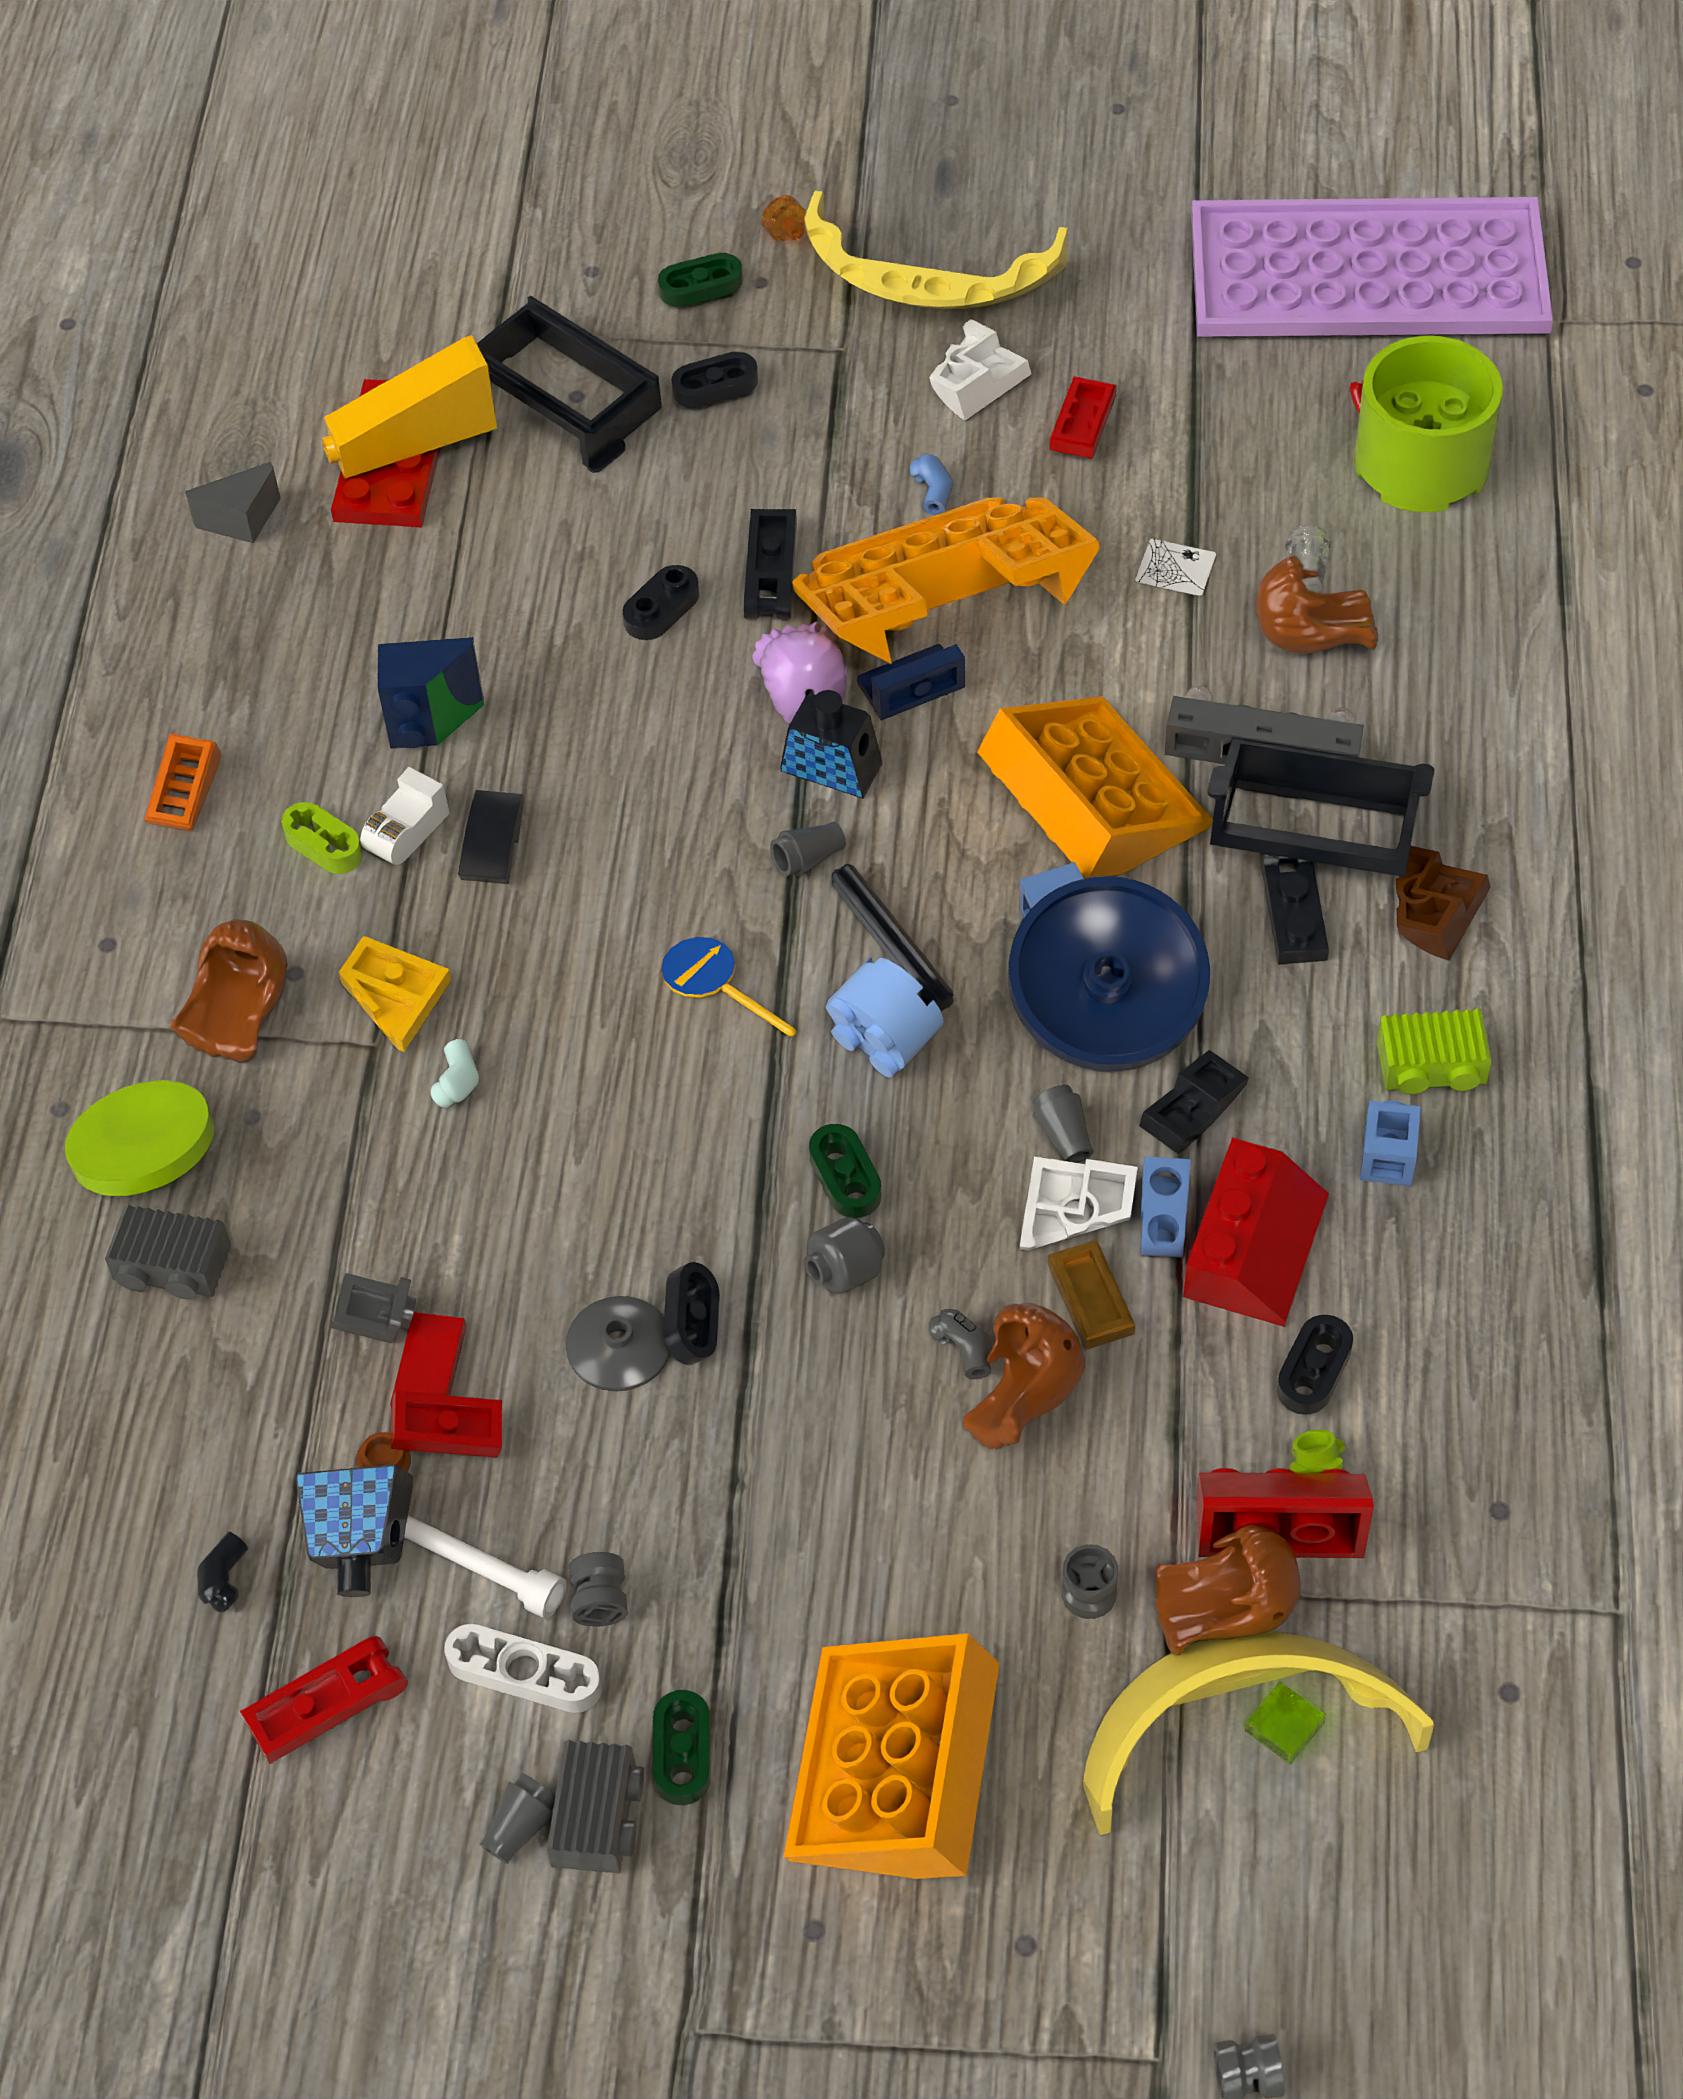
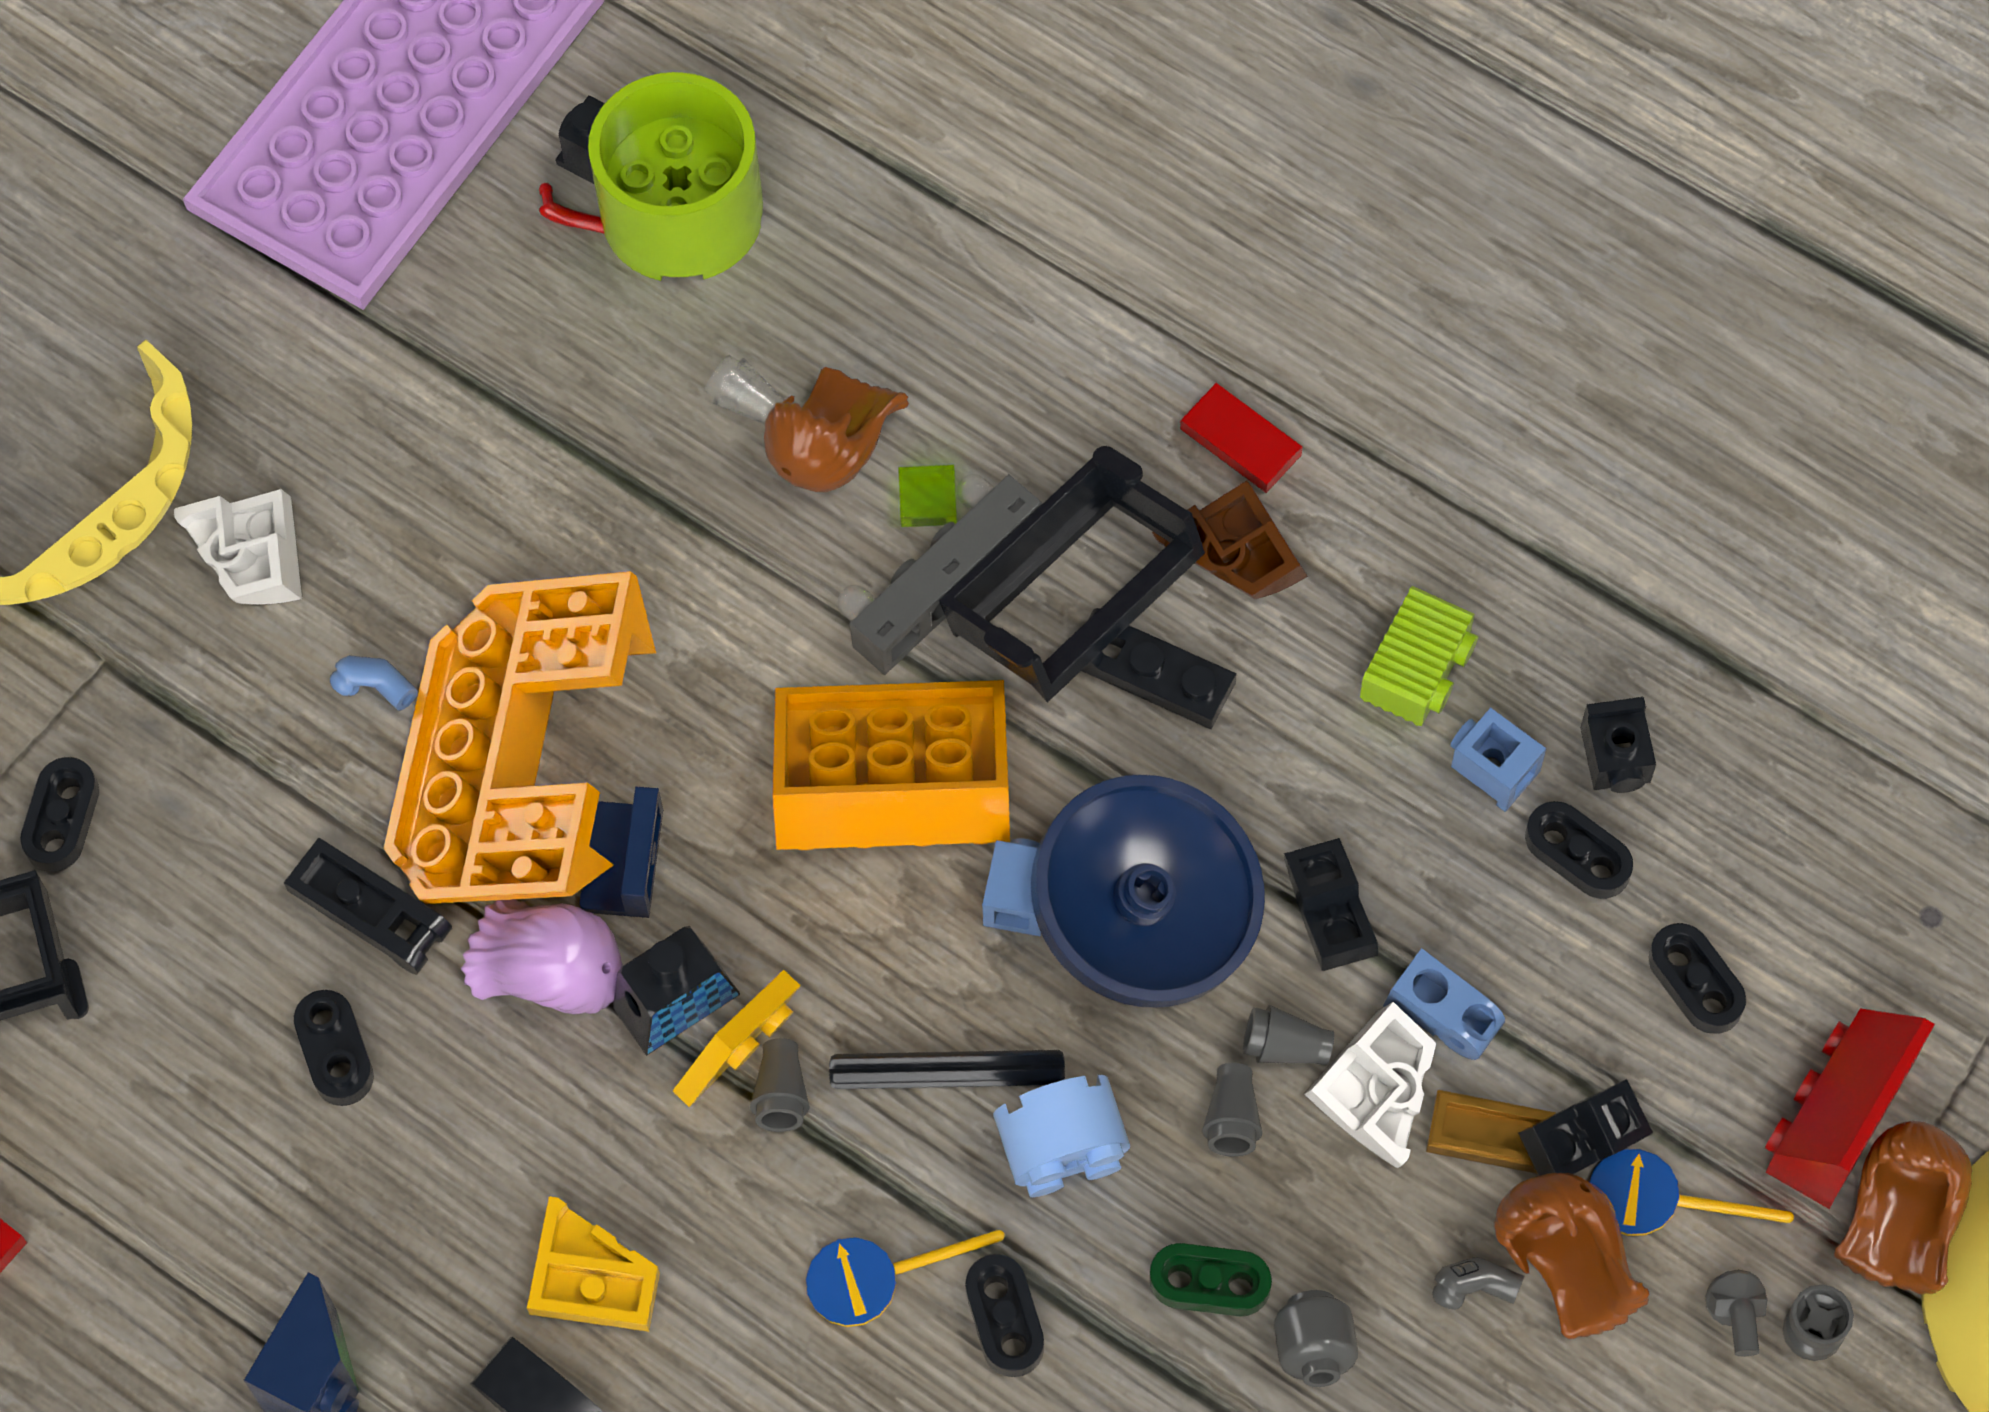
camera: 60 degrees left, 10 degrees up
red plate [1049,376,1117,459] -> none
white sticker [1135,539,1216,596] -> none
red slope [1183,1137,1329,1327] -> none
lime plate [1289,1429,1346,1473] -> none
none -> yellow wing [527,1196,660,1332]
none -> yellow wing [672,970,801,1107]
none -> clear neon green tile [898,465,957,527]
none -> black plate [965,1254,1044,1377]
none -> red tile [1180,383,1303,493]
none -> dark grey cone [1202,1062,1262,1157]
none -> black slope [1518,1079,1653,1176]
none -> black plate [1525,801,1633,899]
none -> black brick [1580,697,1656,793]
none -> blue piece [1590,1149,1794,1236]
none -> dark grey plate [1705,1269,1767,1357]

